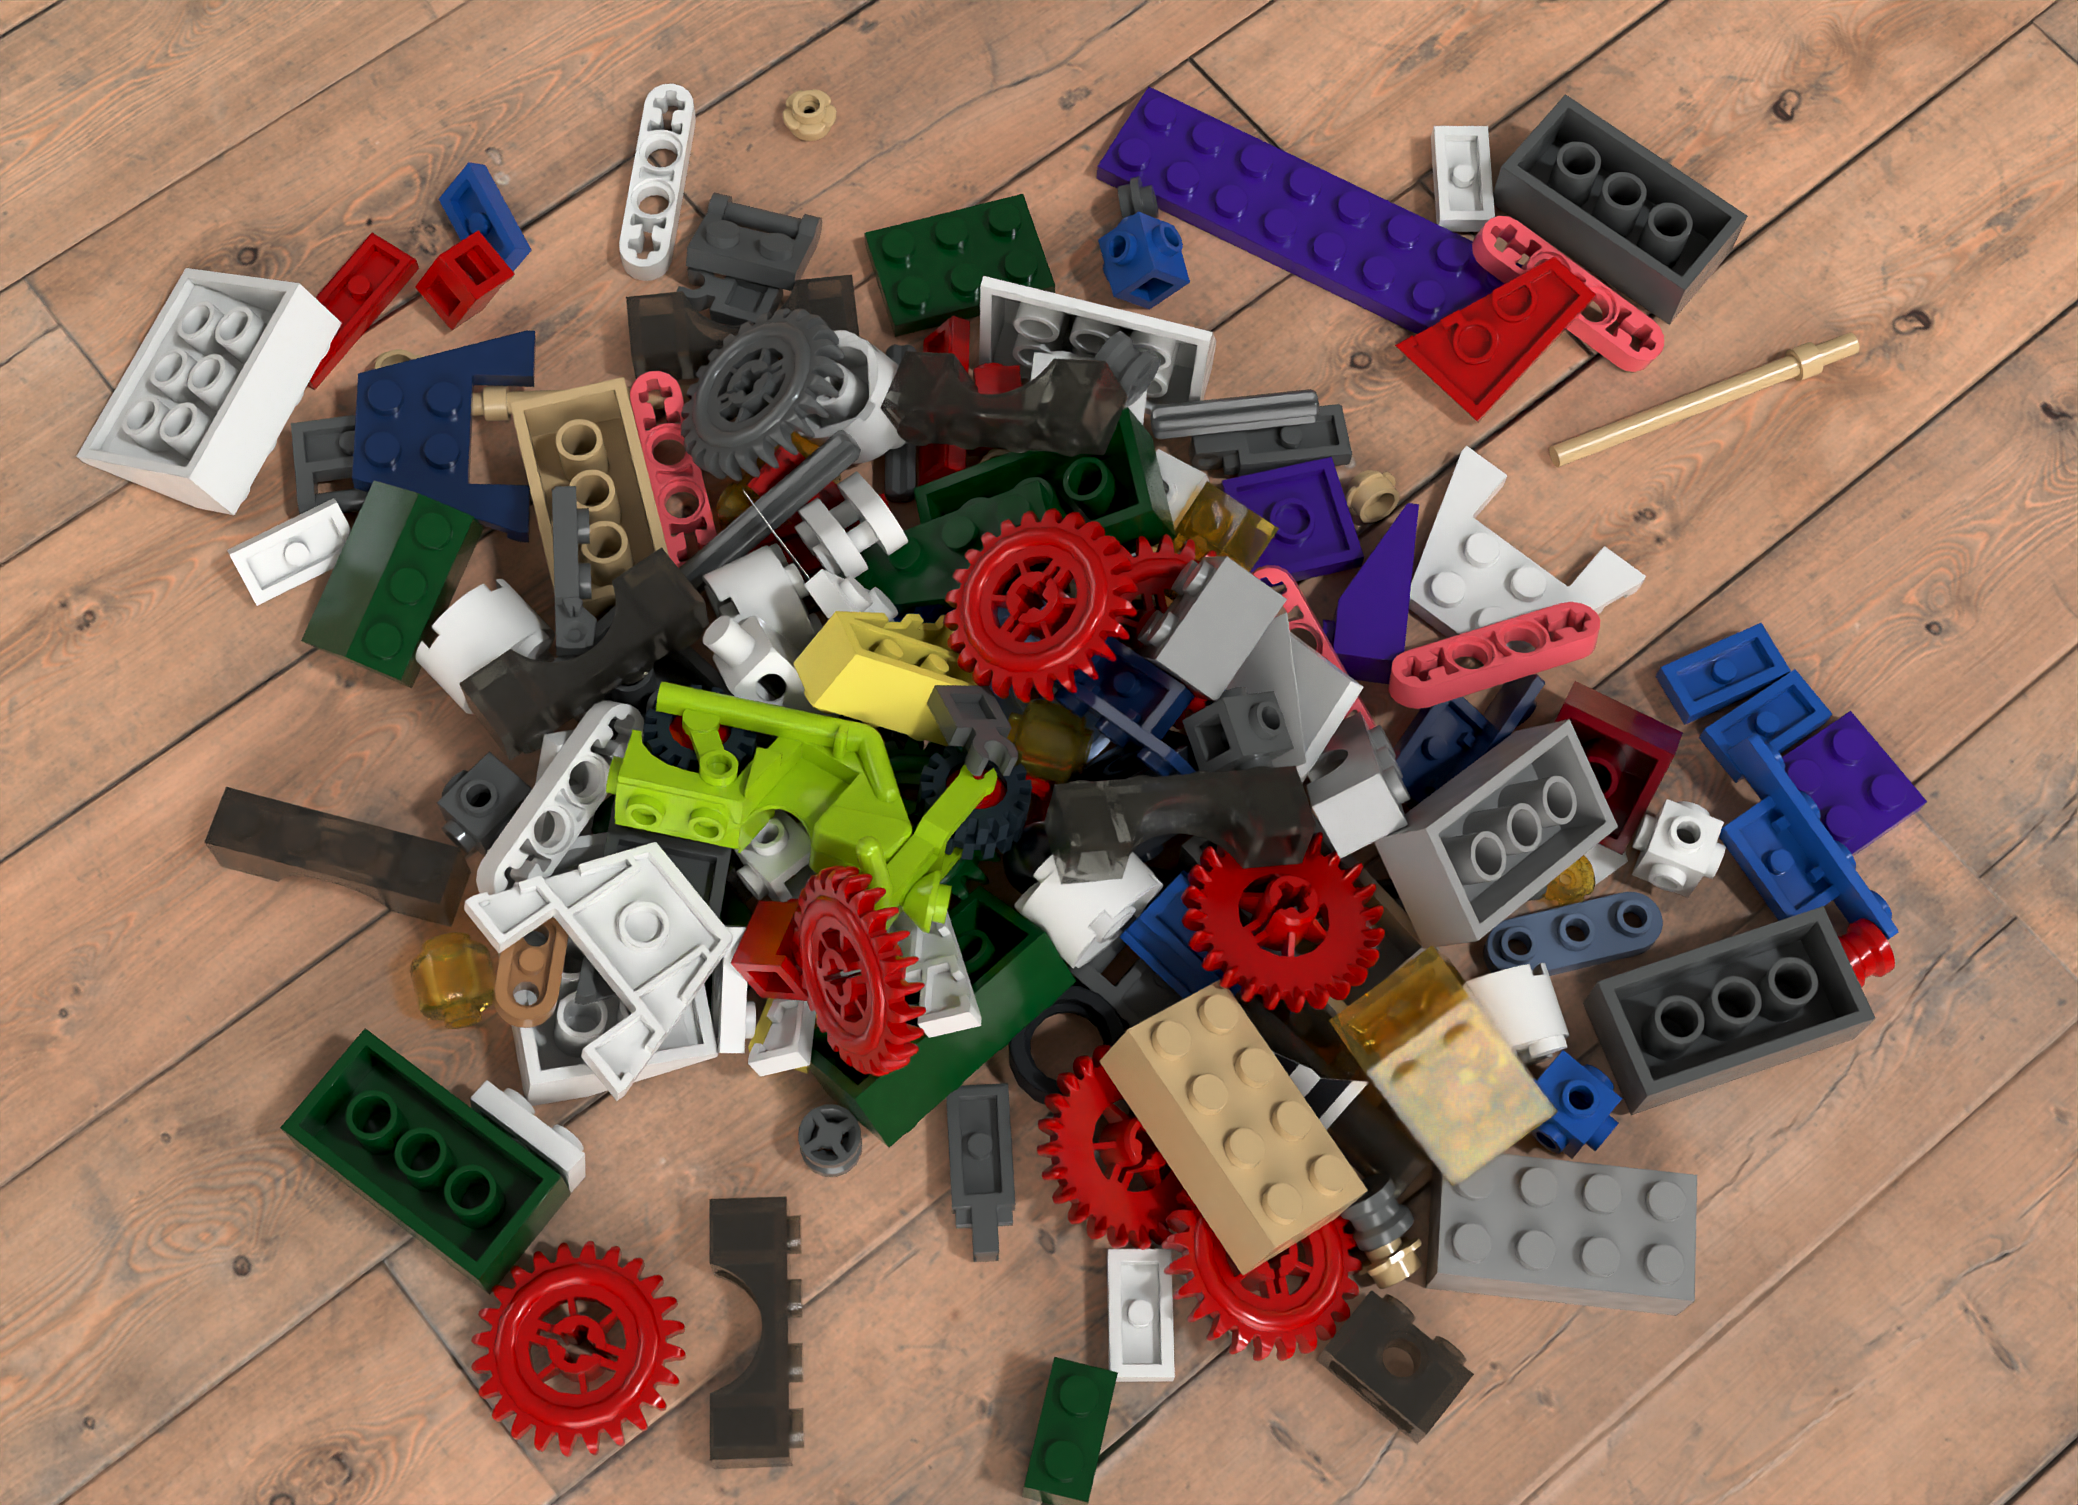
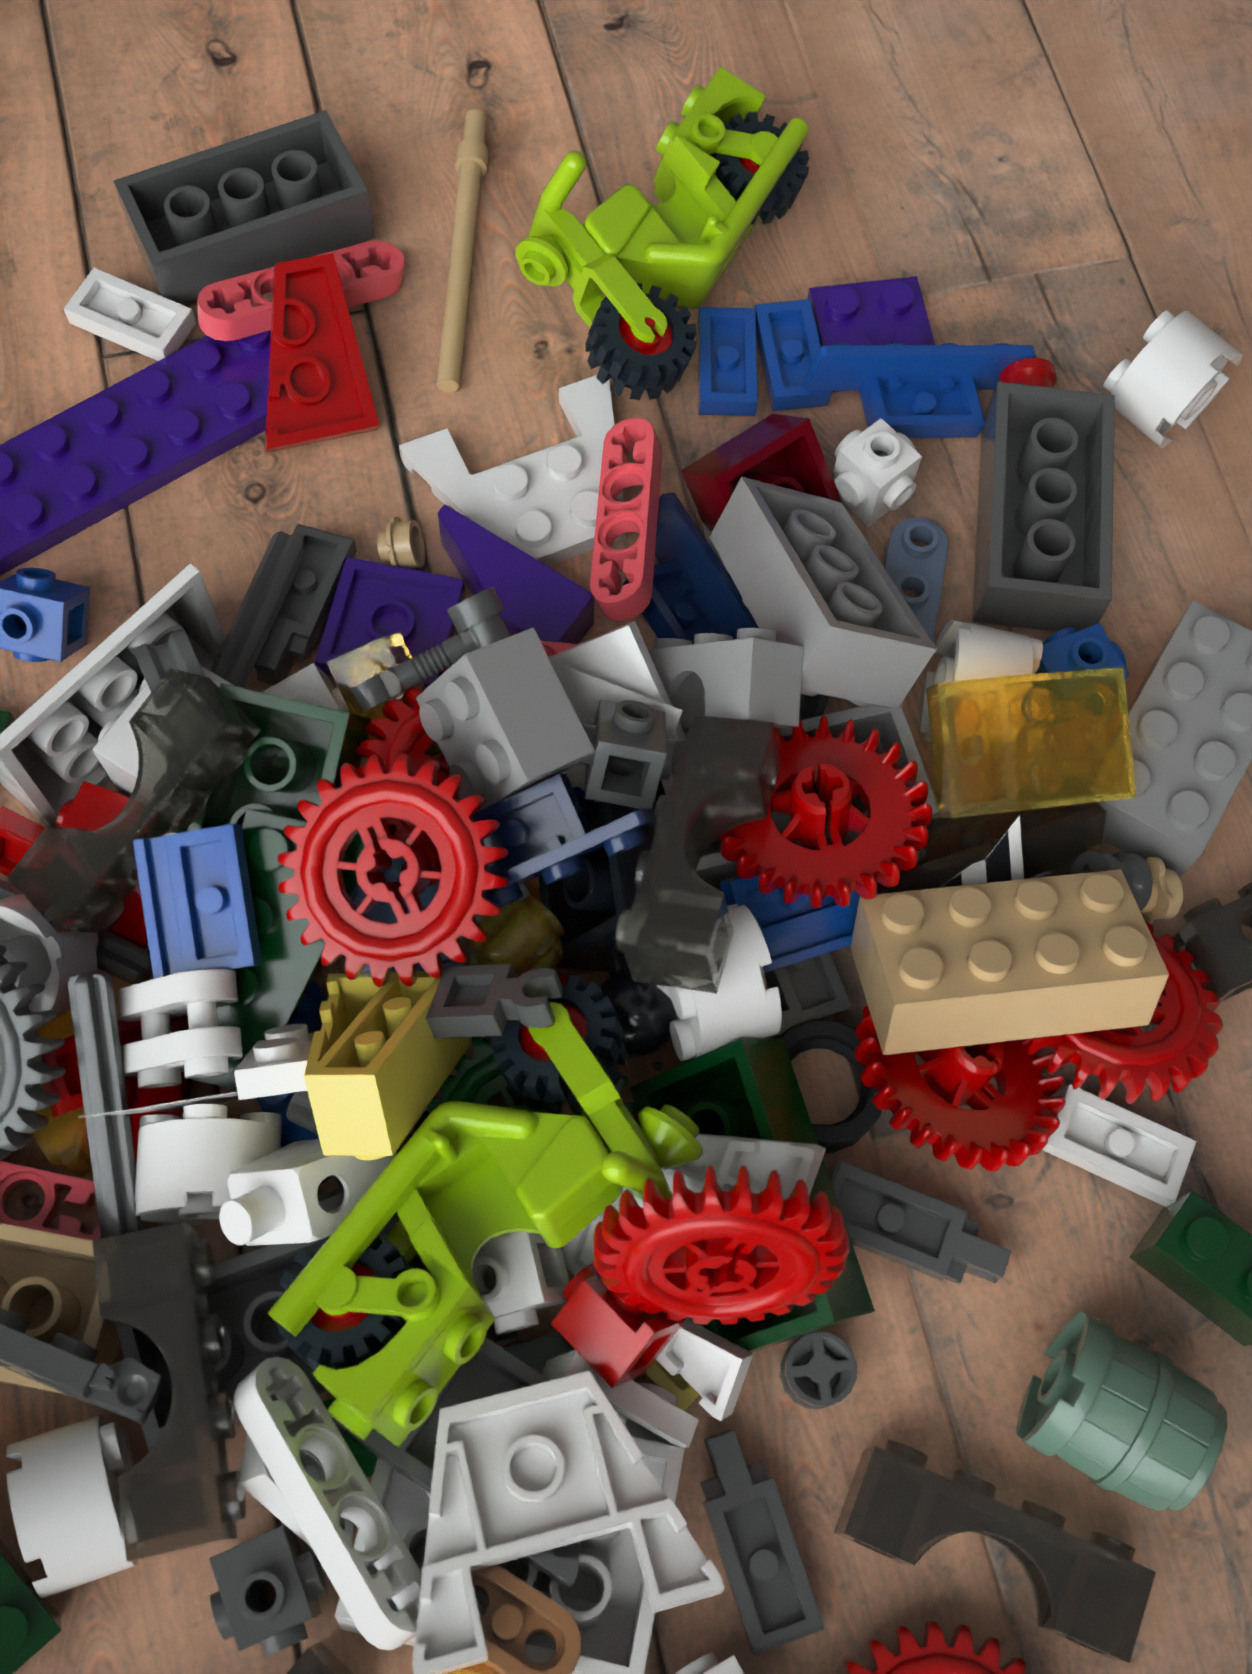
camera: 65 degrees left, 0 degrees up
none -> plate [133,824,262,979]
none -> dark grey brick [350,586,511,712]
none -> lime piece [515,66,809,400]
none -> dark grey hinge [700,1429,825,1655]
none -> sand green piece [1016,1311,1227,1512]
none -> white brick [1103,310,1243,448]

